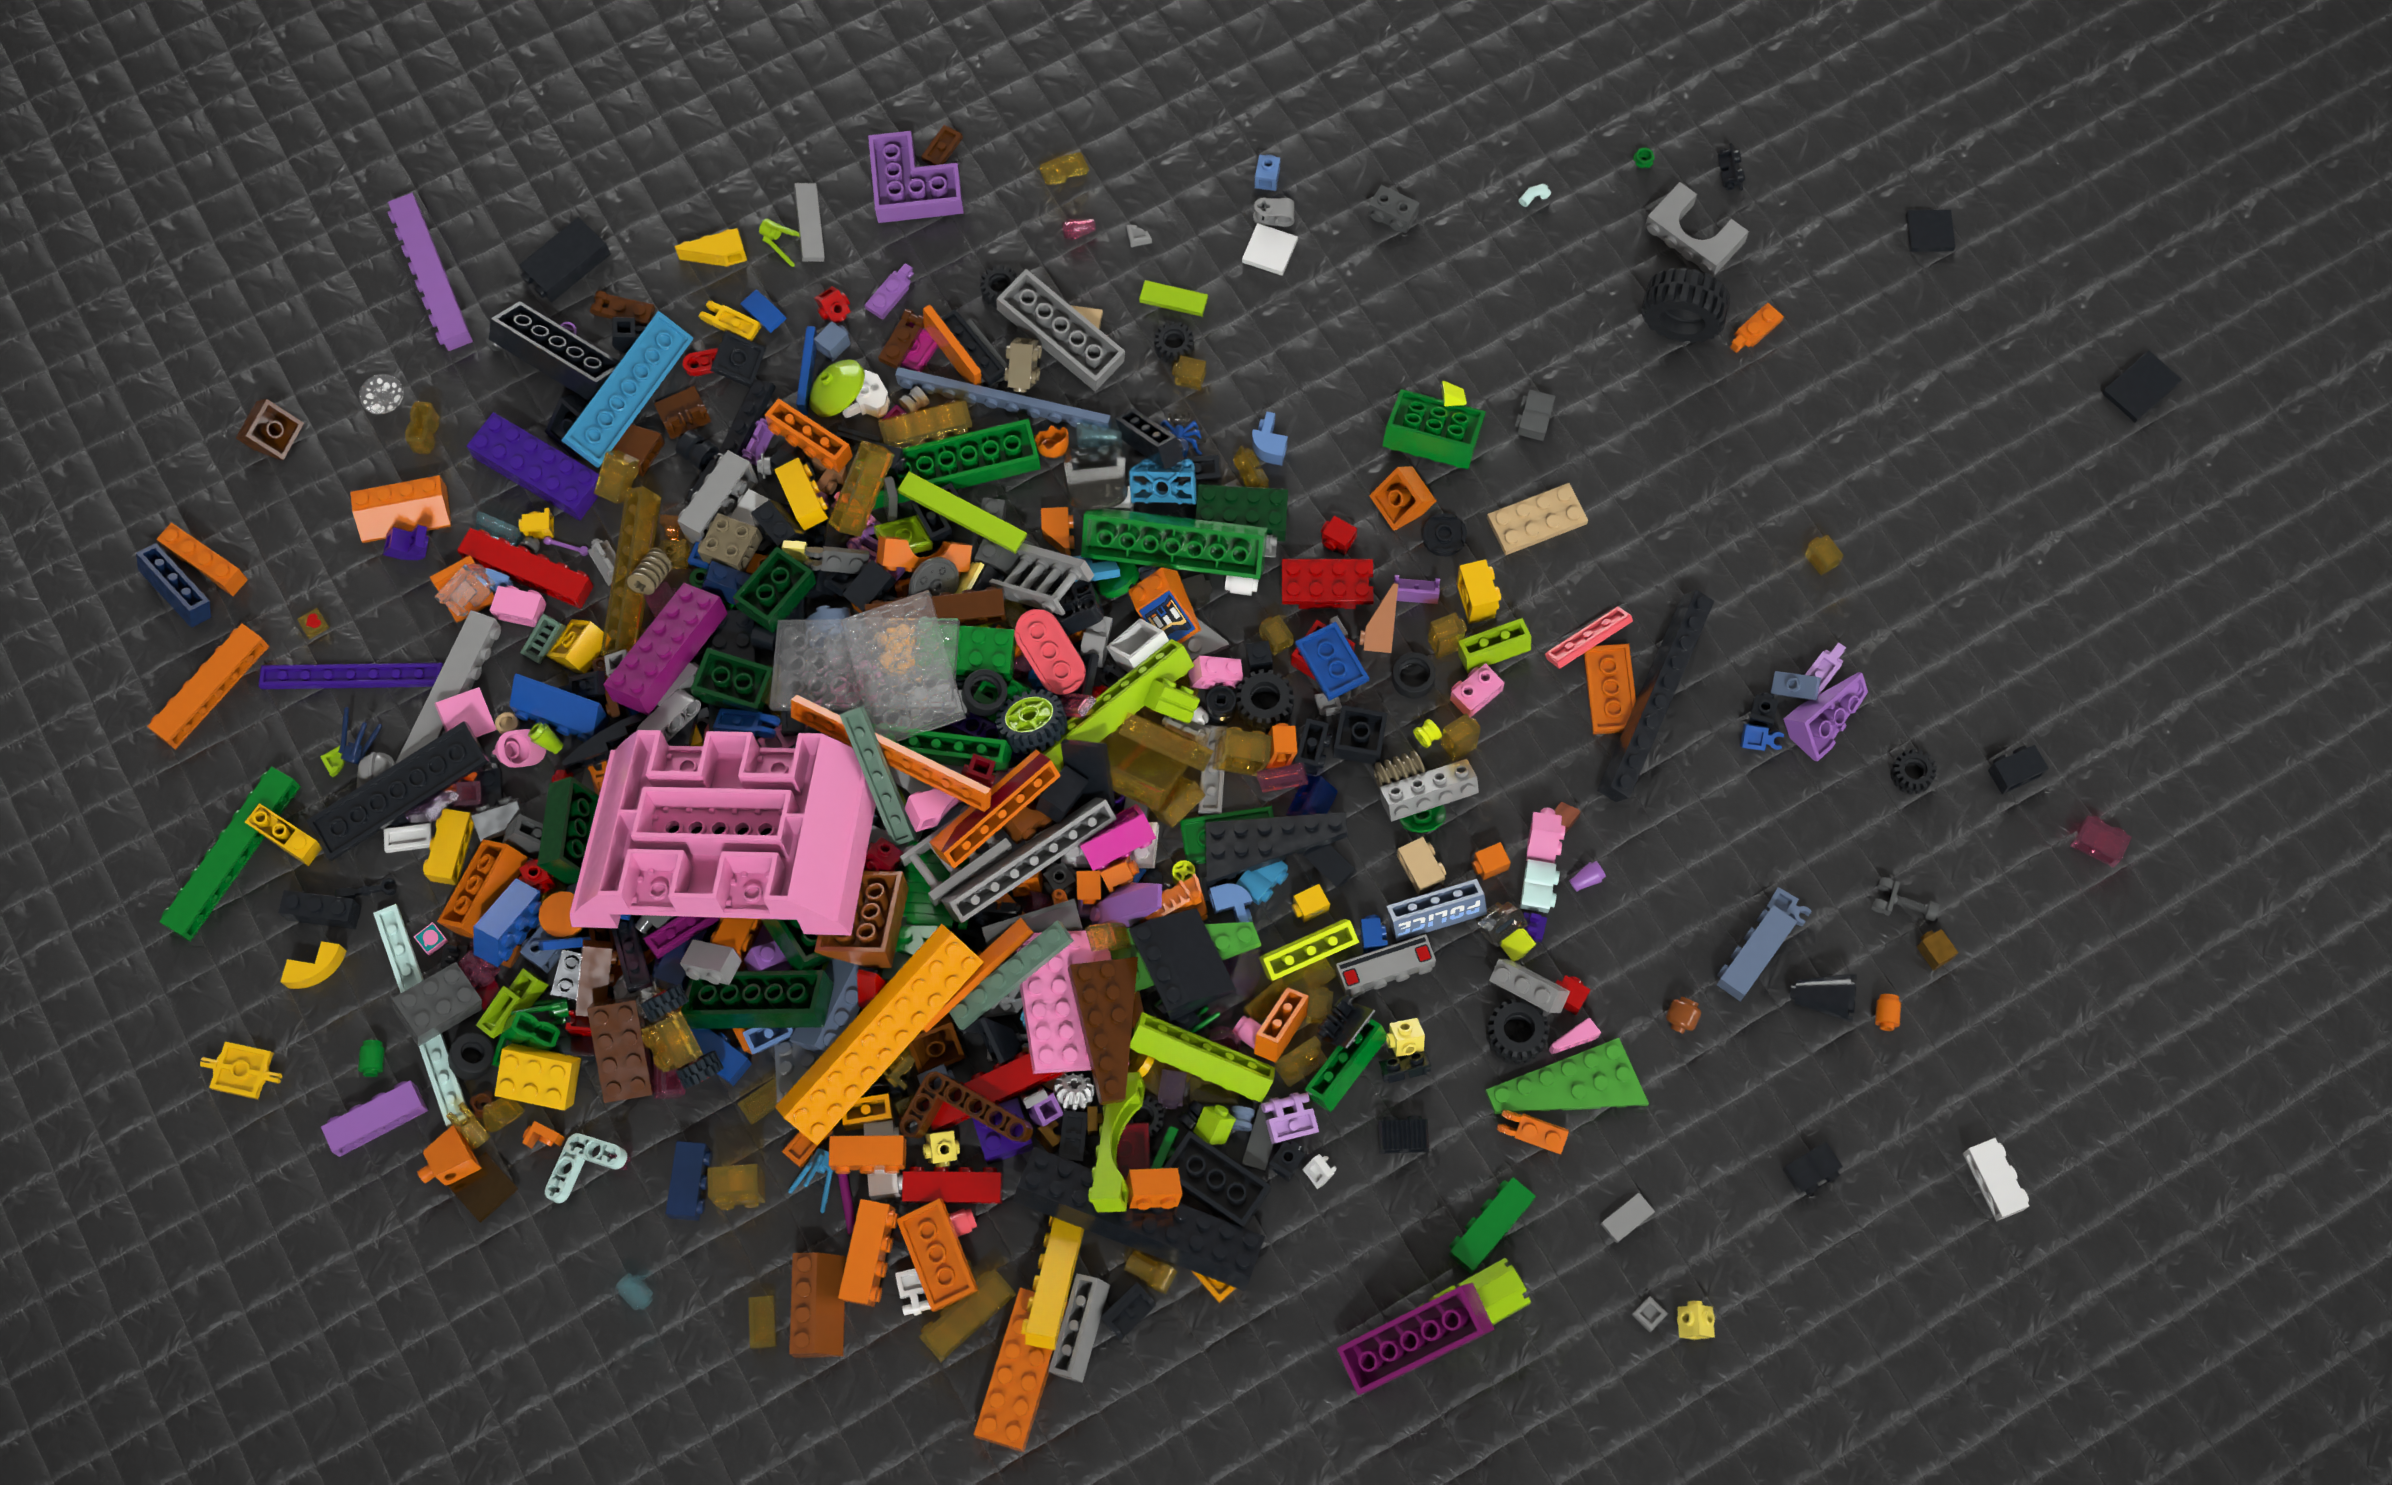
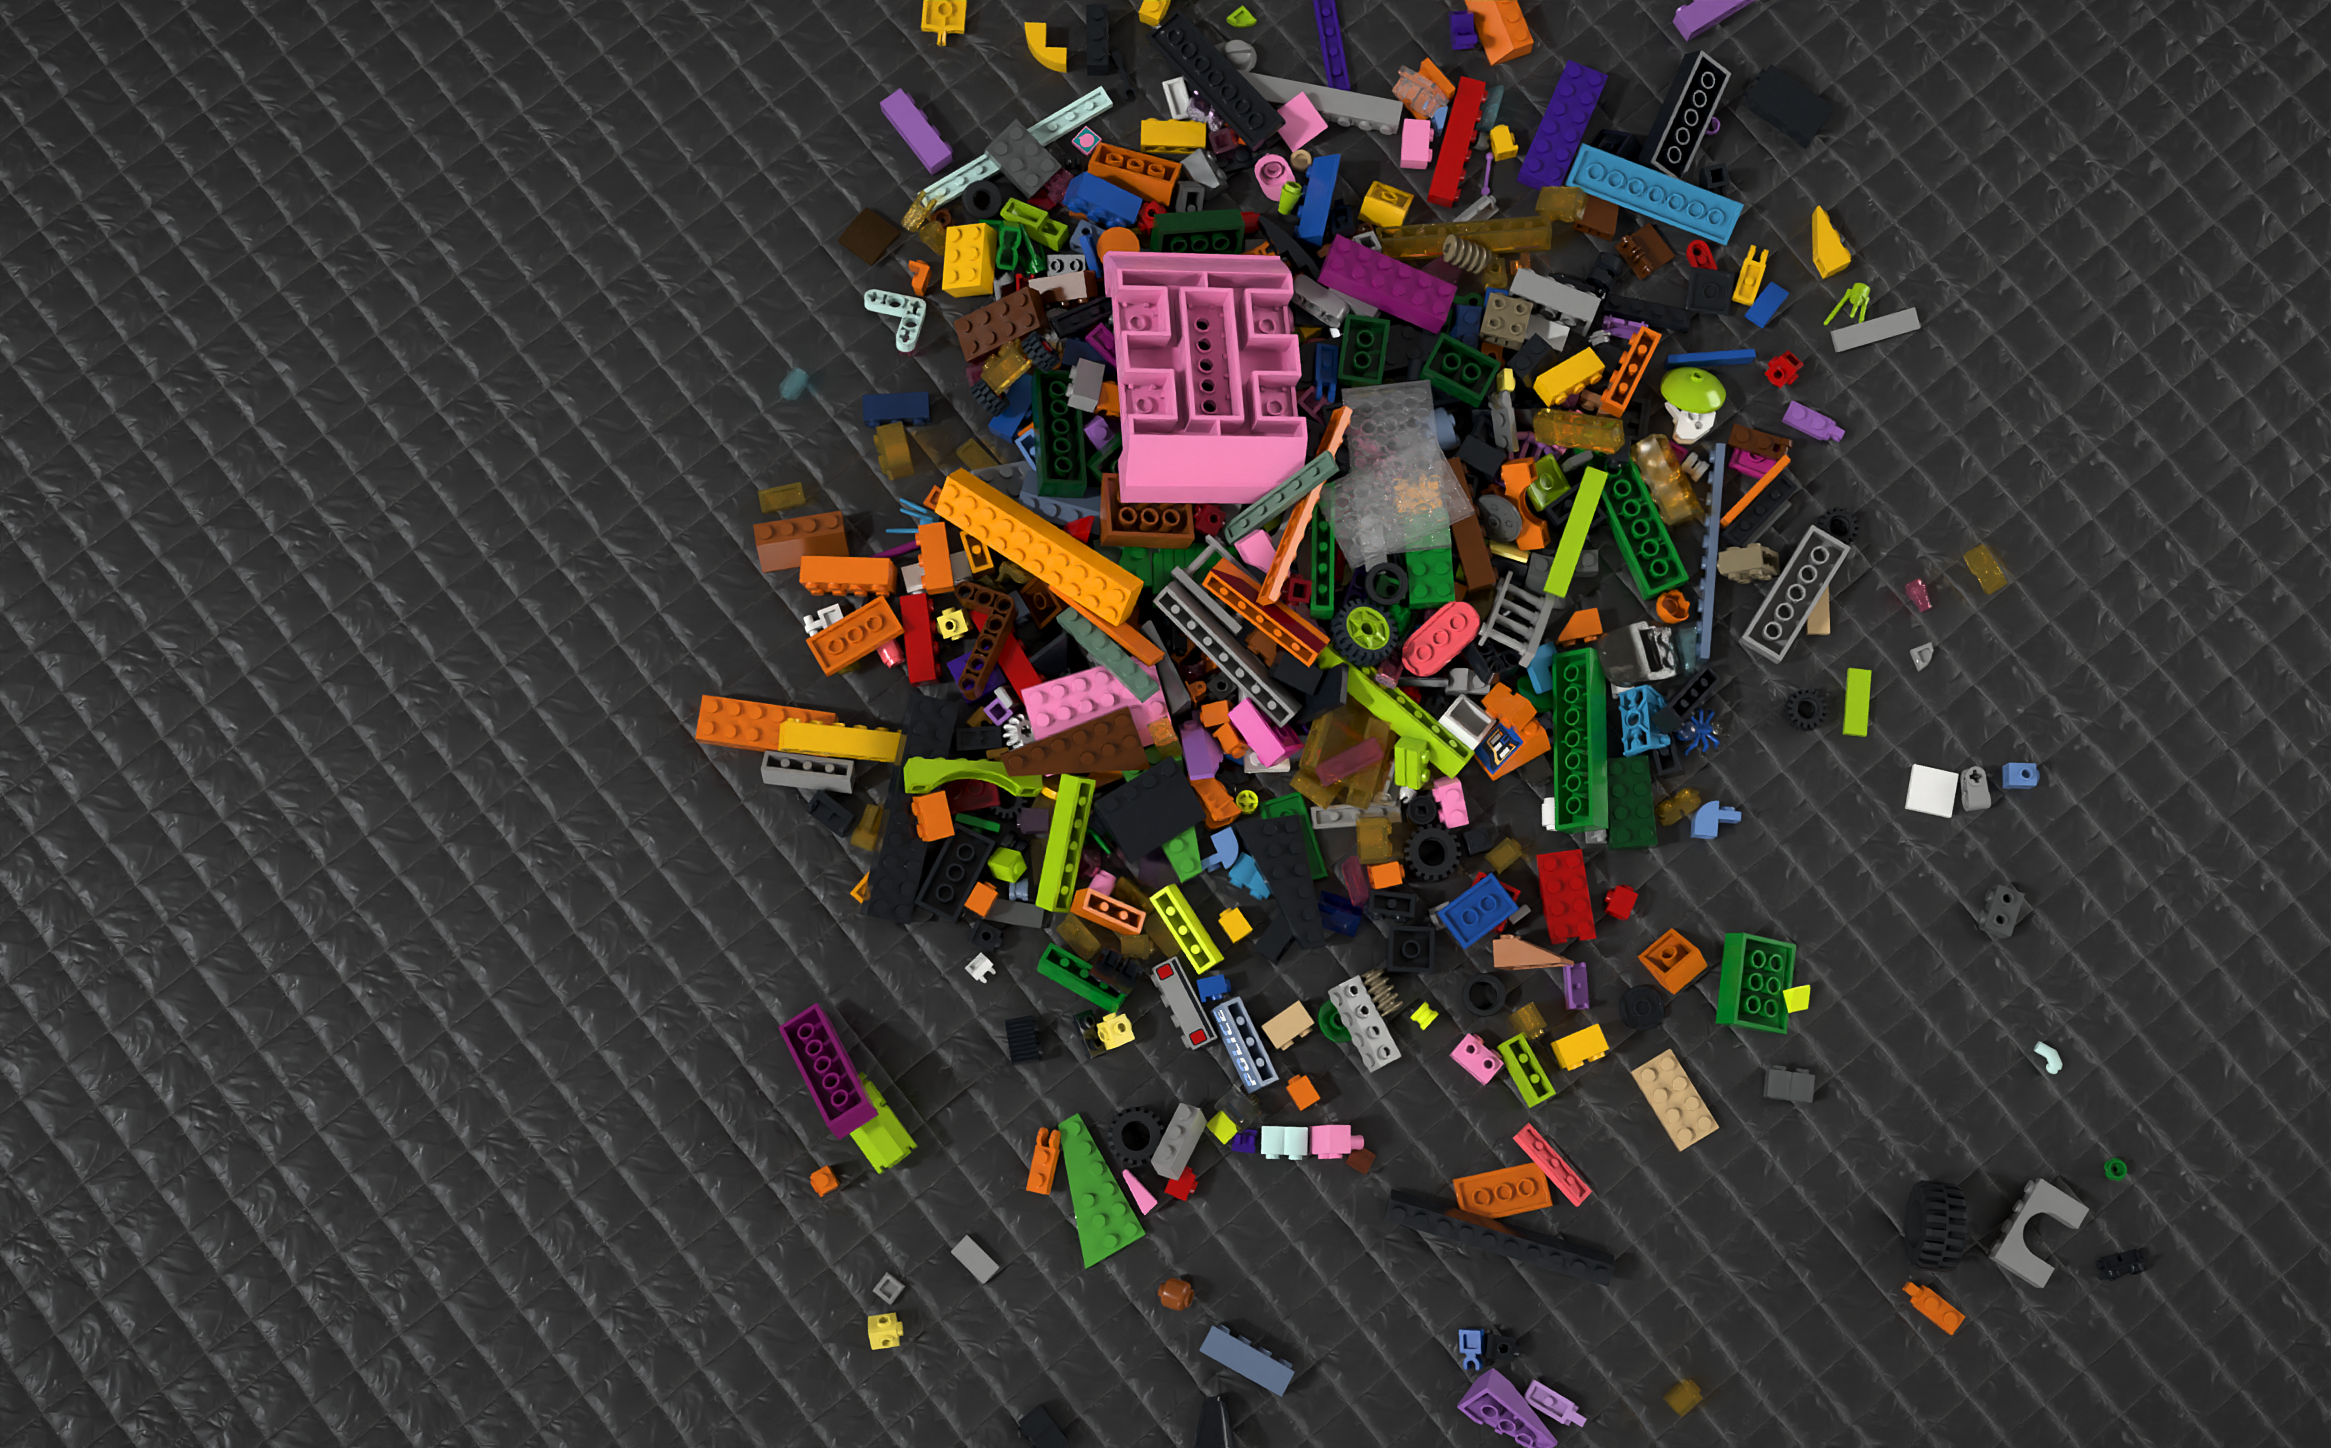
camera: 80 degrees right, 10 degrees up
dark blue plant [338,707,382,765] -> none
green brick [358,1040,385,1077] -> none
clear yellow brick [405,401,440,454] -> none
orange torso [417,1125,481,1185] -> none
sand green slope [520,614,566,664] -> none
reddish brown plate [589,291,655,327] -> none
sand blue brick [814,321,851,362] -> none
medium lavender brick [868,131,964,223] -> none
clear yellow brick [919,1269,1016,1362] -> none
reddish brown plate [921,125,963,166] -> none
clear yellow brick [1172,355,1206,391] -> none
light grey wing [1181,617,1229,662] -> none
lavender plate [1261,1092,1319,1144] -> none
clear yellow brick [1441,713,1480,762] -> none
green brick [1449,1177,1536,1275] -> none
medium lavender cone [1569,861,1606,892] -> none
sand blue plate [1765,887,1812,926] -> none
sand blue plate [1771,671,1821,701] -> none
none -> orange brick [810,1165,841,1197]
none -> orange brick [964,881,999,919]
none -> clear pink tile [1313,736,1385,787]
none -> orange brick [1481,682,1537,732]

